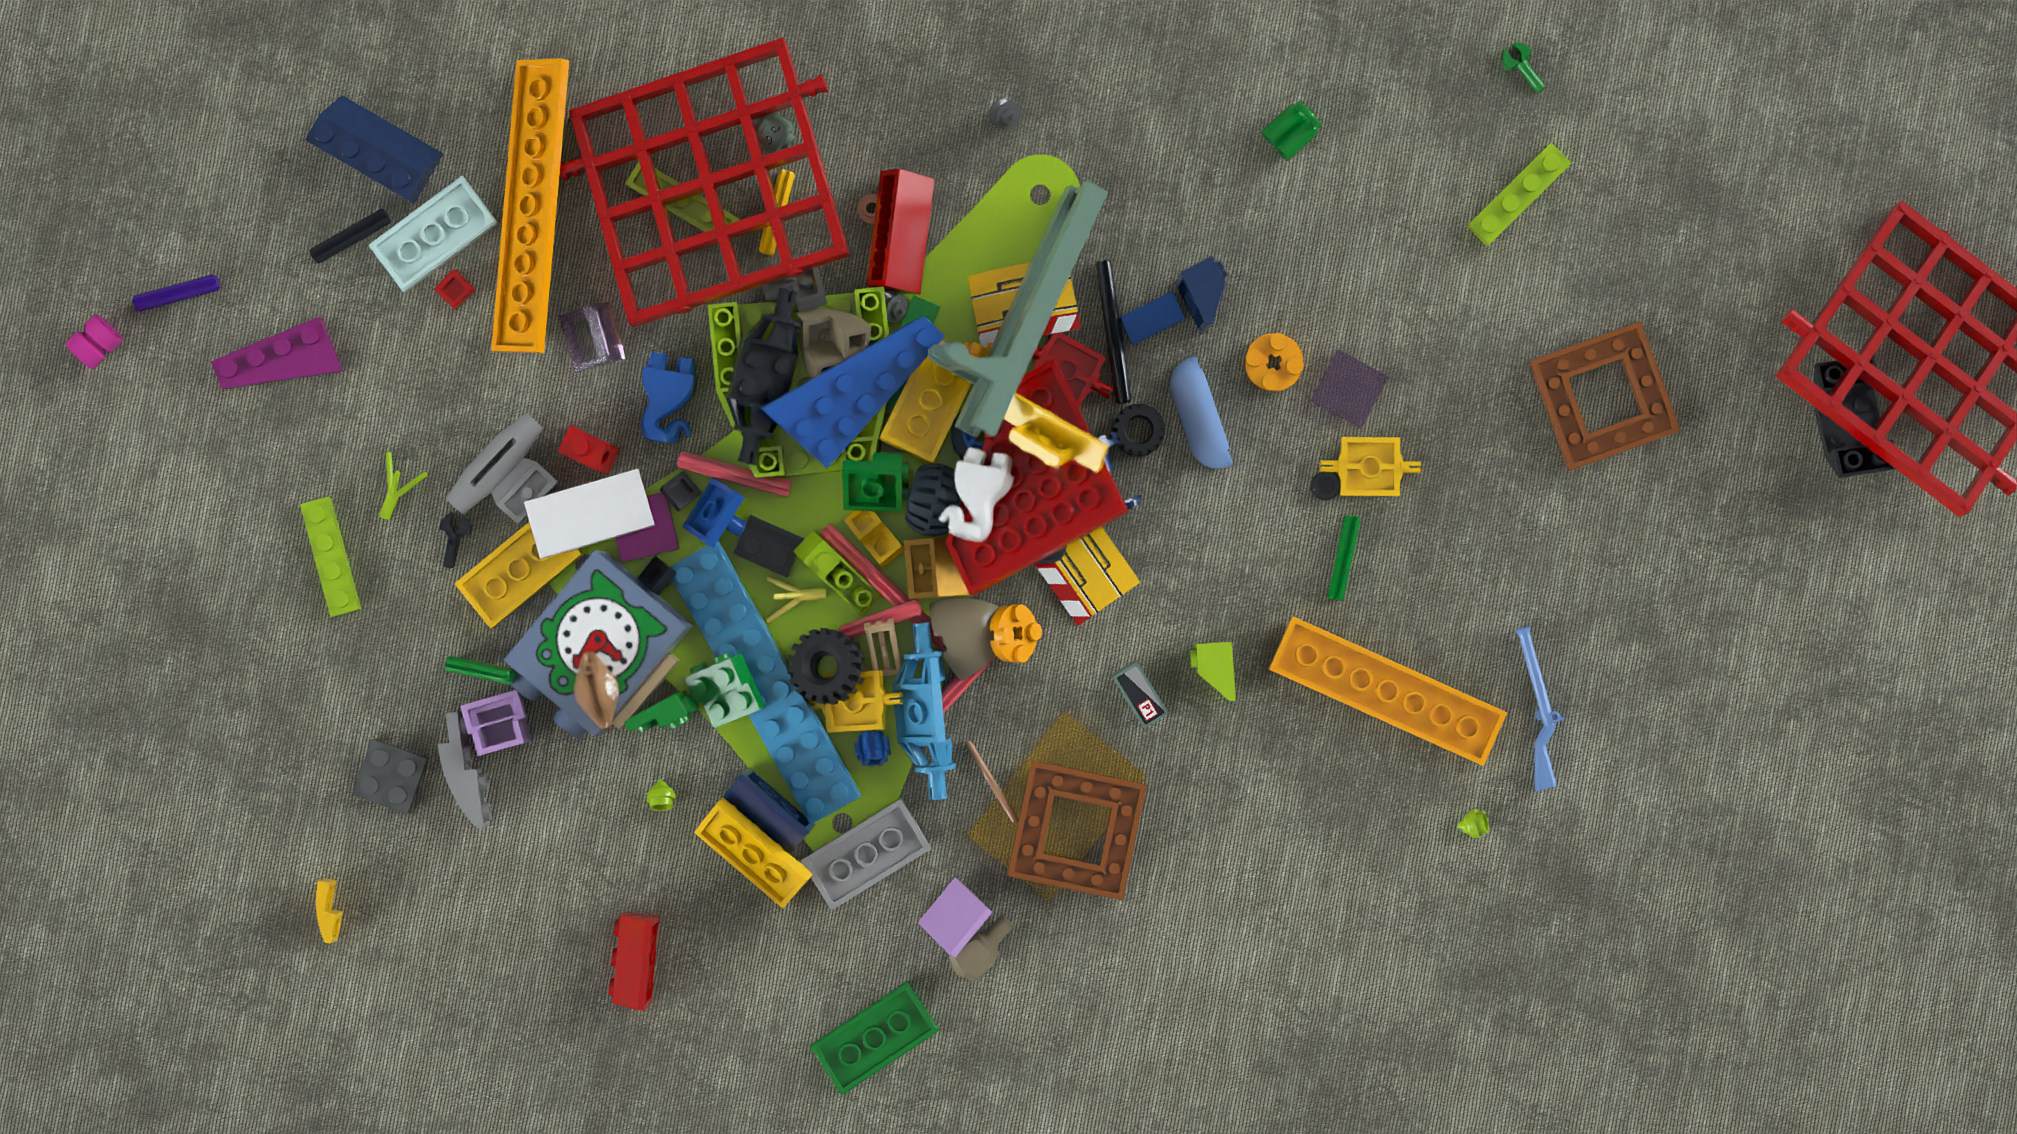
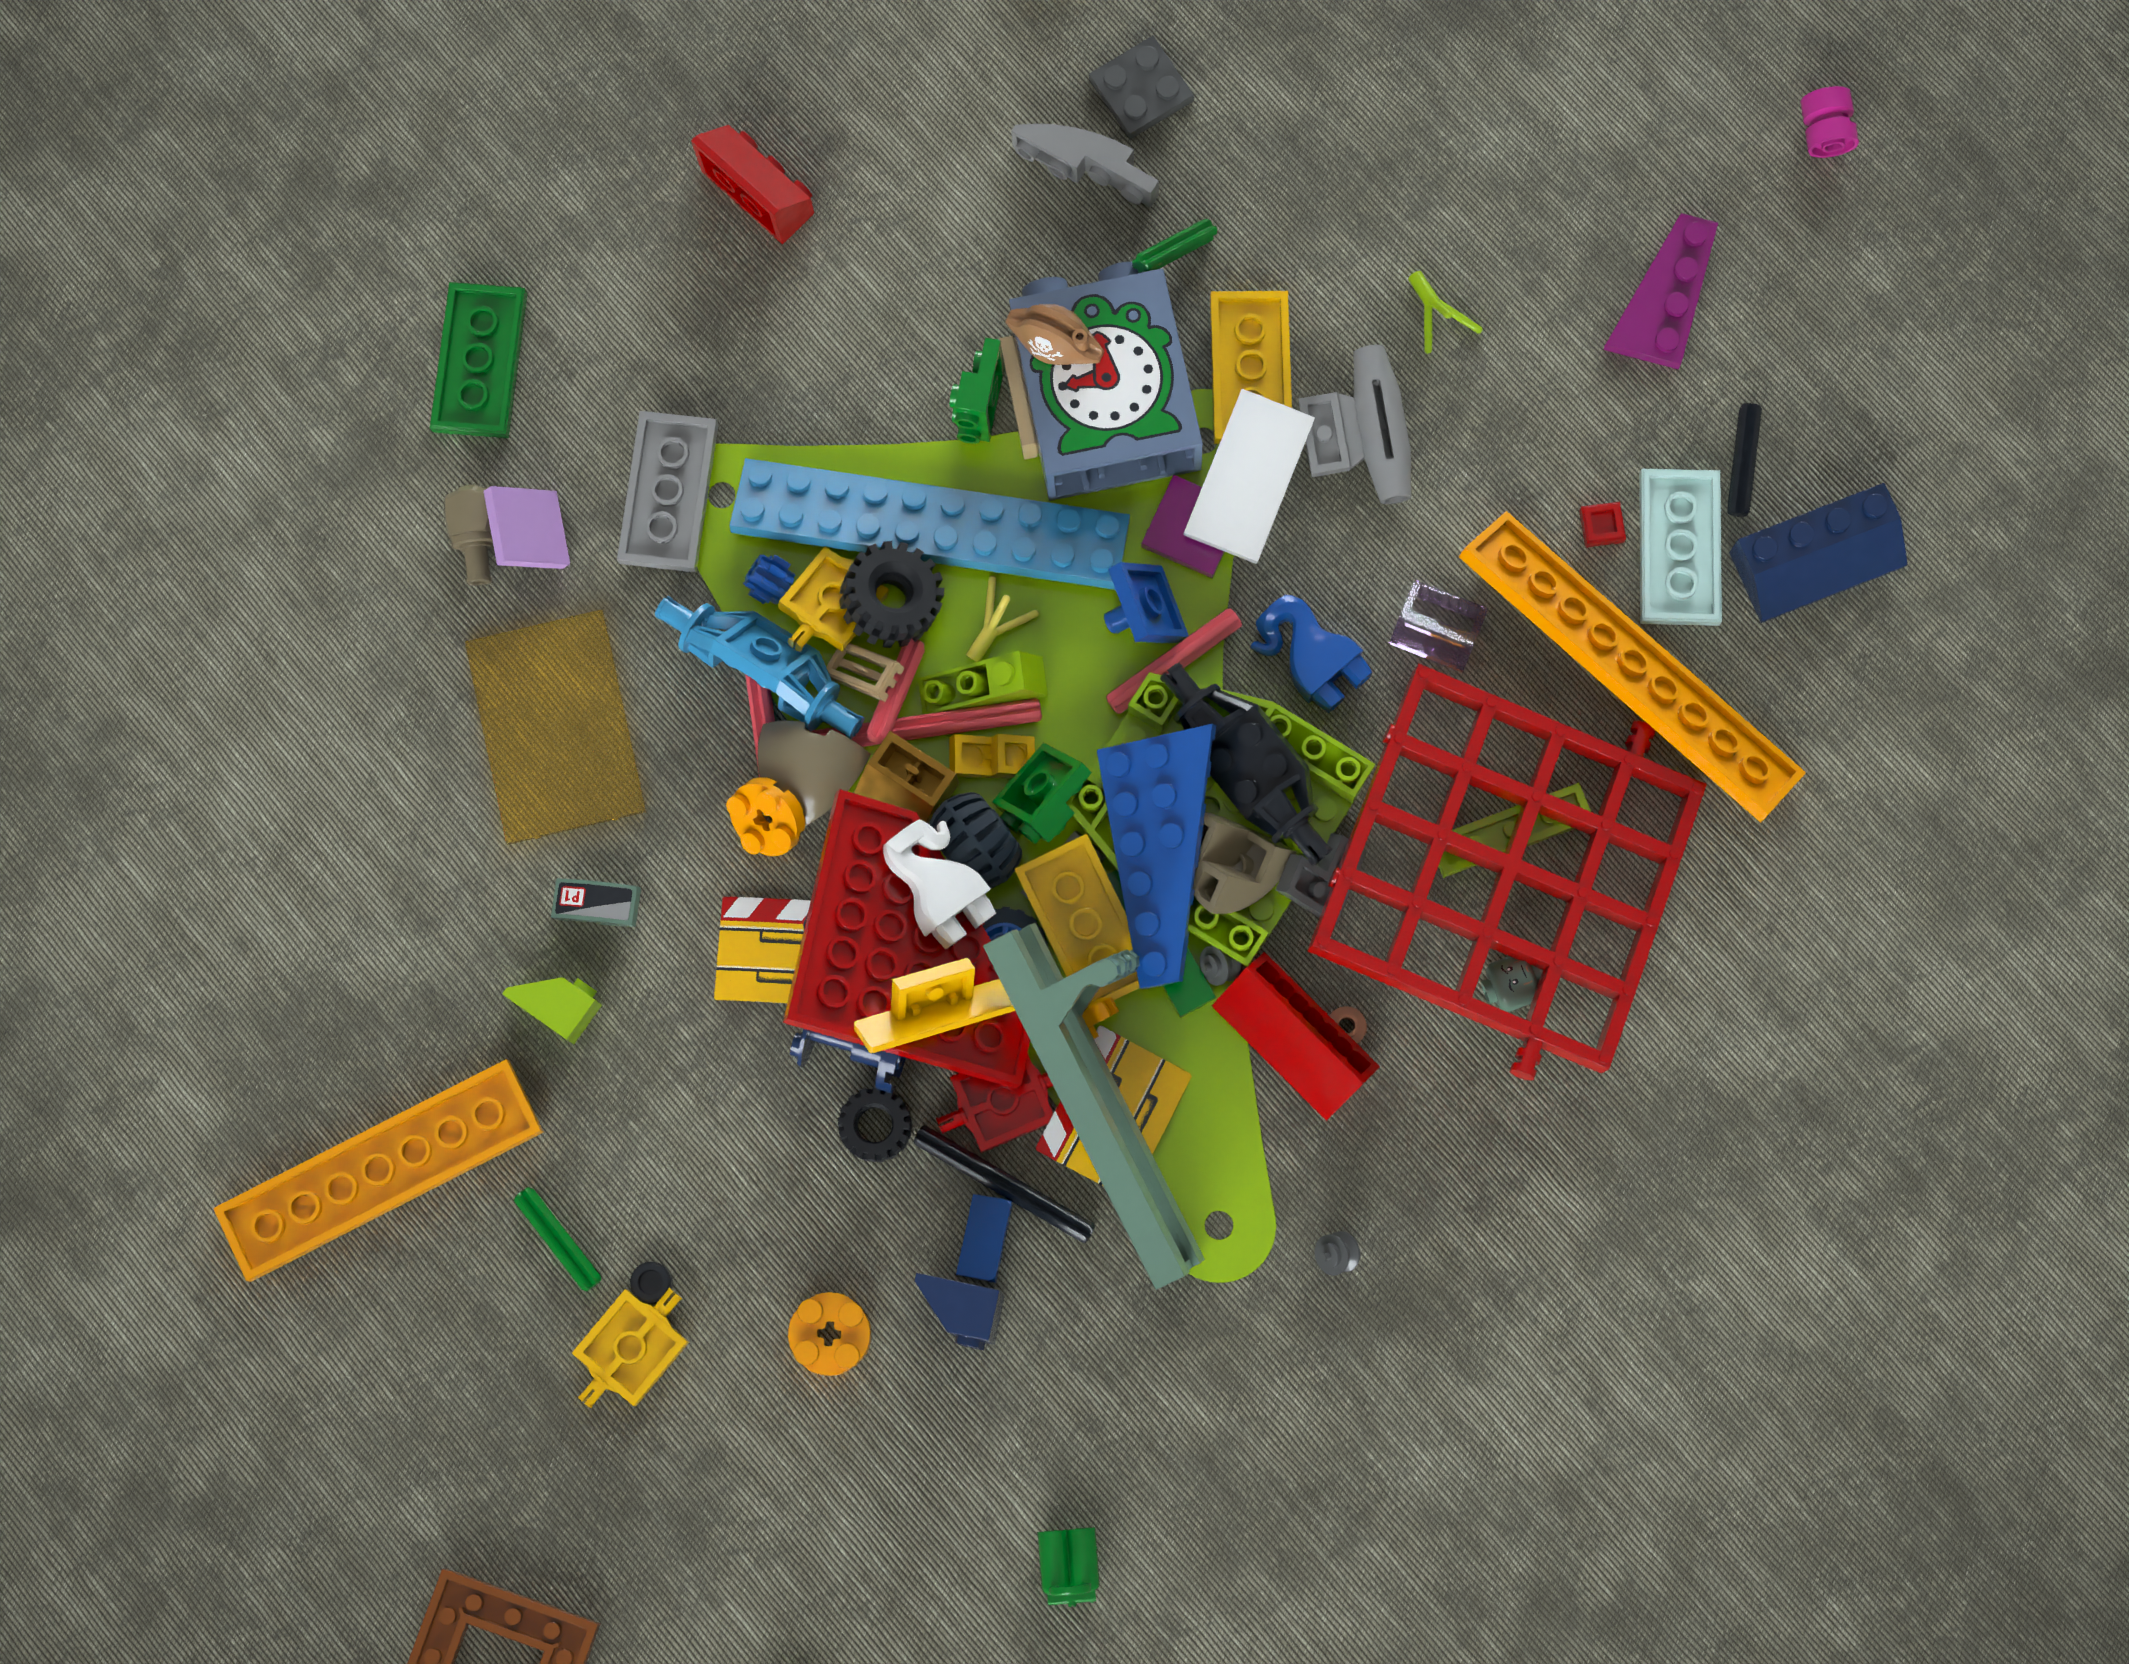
camera: 140 degrees right, 10 degrees down
dark purple axle [132,275,220,312] -> none
lime plate [300,497,361,617] -> none
black bar [439,512,472,569] -> none
lavender plate [460,690,532,756] -> none
red torso [557,425,621,475] -> none
black plate [638,555,676,596] -> none
lime plate [646,779,676,811] -> none
black tile [660,471,702,512] -> none
green plate [684,652,765,728] -> none
yellow plate [694,797,813,909] -> none
dark blue slope [723,767,816,854] -> none
black plate [733,515,804,577] -> none
yellow axle [759,169,795,255] -> none
medium nougat axle [965,740,1018,824] -> none
dark orange plate [1007,760,1147,901] -> none
light blue brick [1170,355,1233,469] -> none
clear purple tile [1309,349,1389,429] -> none
lime plate [1457,809,1489,839] -> none
medium blue piece [1514,626,1565,792] -> none

